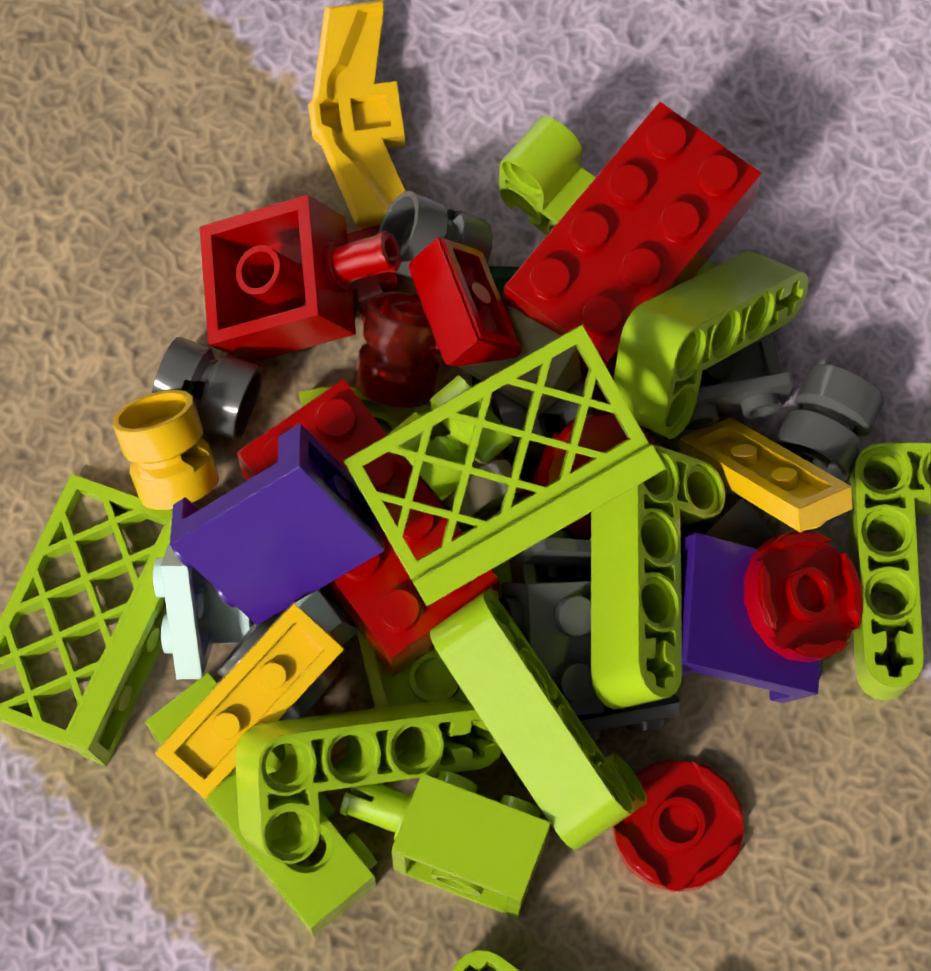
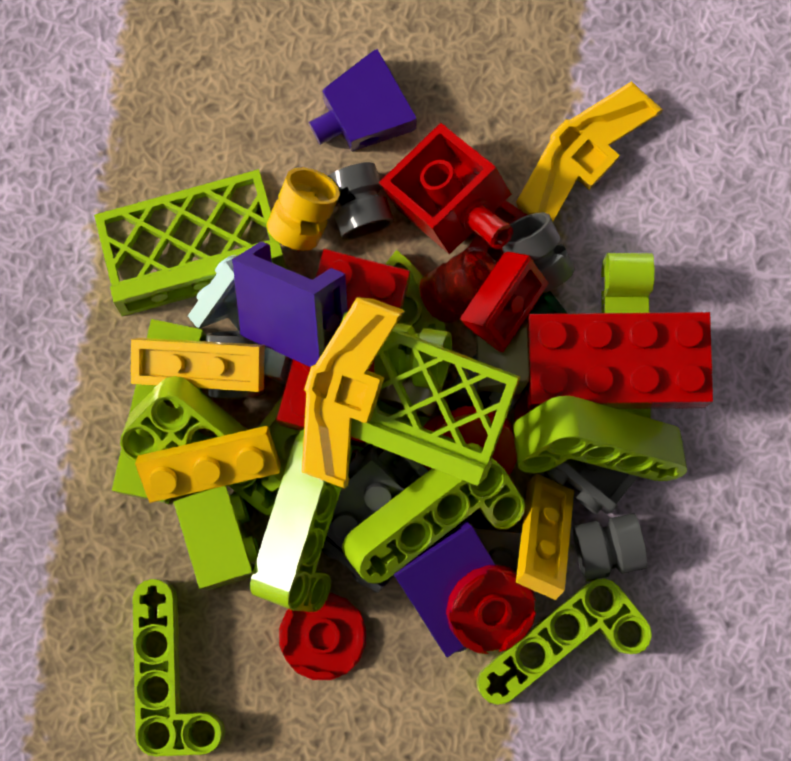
camera: 55 degrees right, 10 degrees up
none -> yellow plate [135,425,281,503]
none -> yellow plate [302,297,405,489]
none -> dark purple torso [308,49,417,152]

